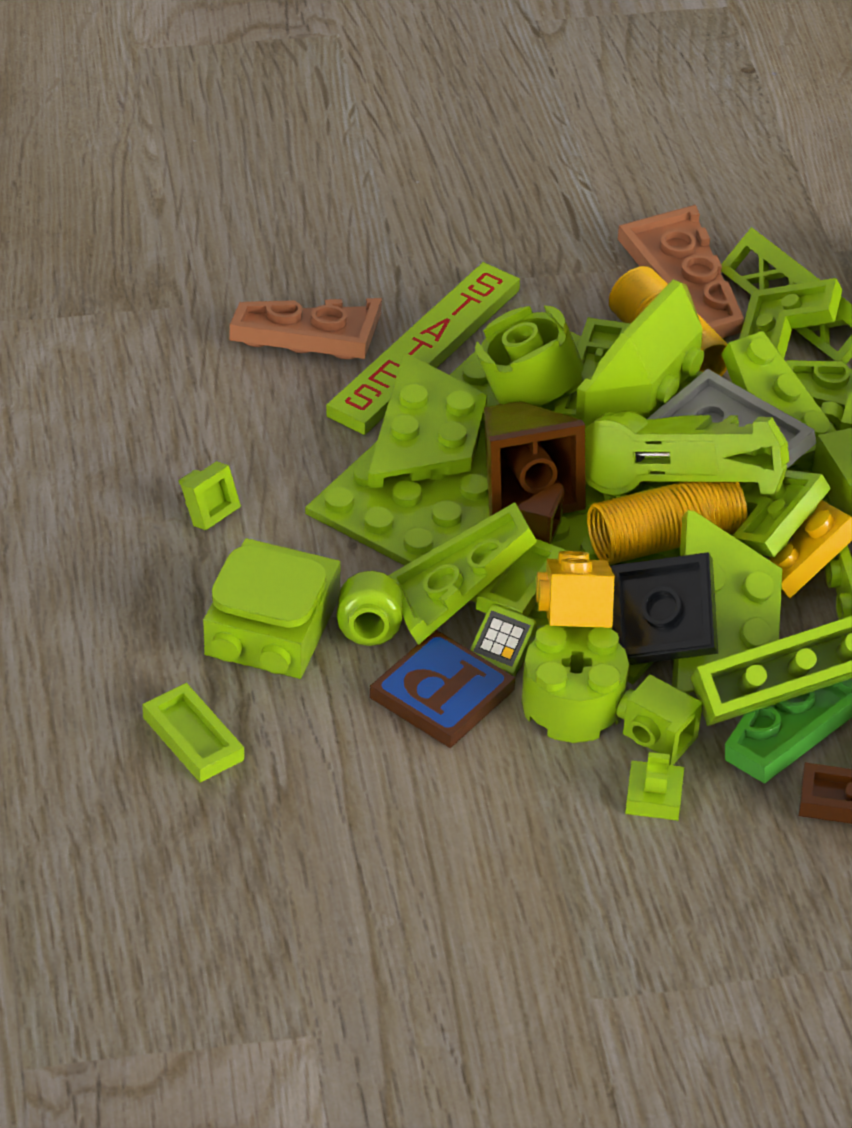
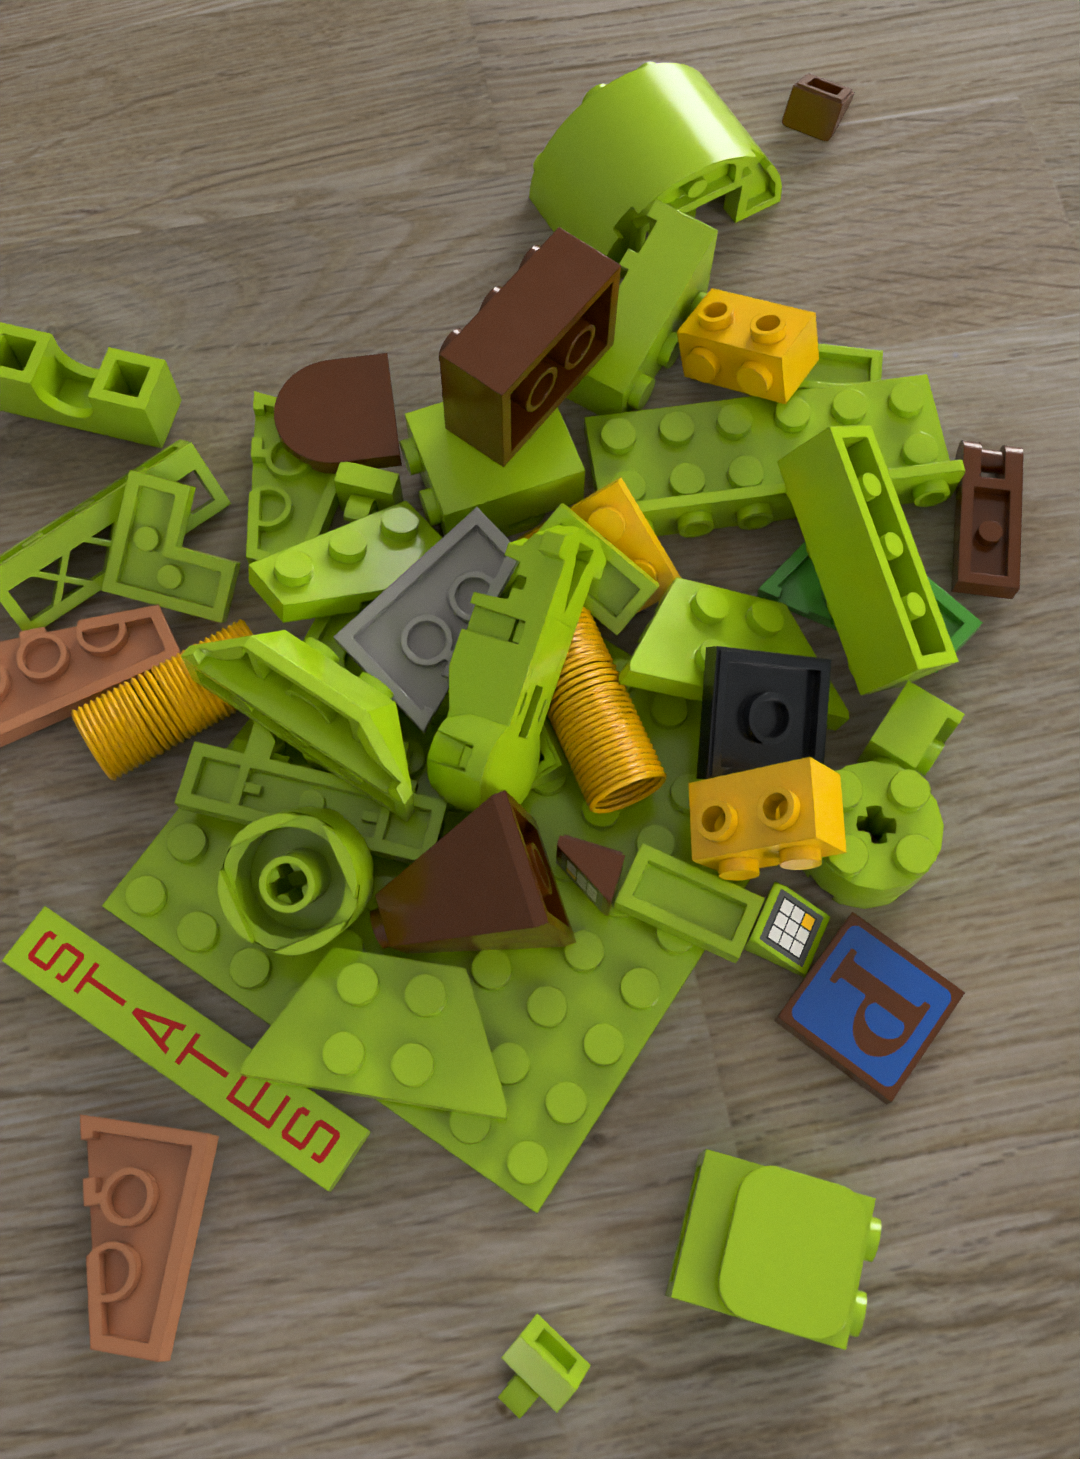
camera: 90 degrees left, 25 degrees up
lime tile [142,682,244,783] -> none
lime head [336,570,403,646] -> none
lime wing [388,502,537,645] -> none
lime tile [625,752,684,821] -> none

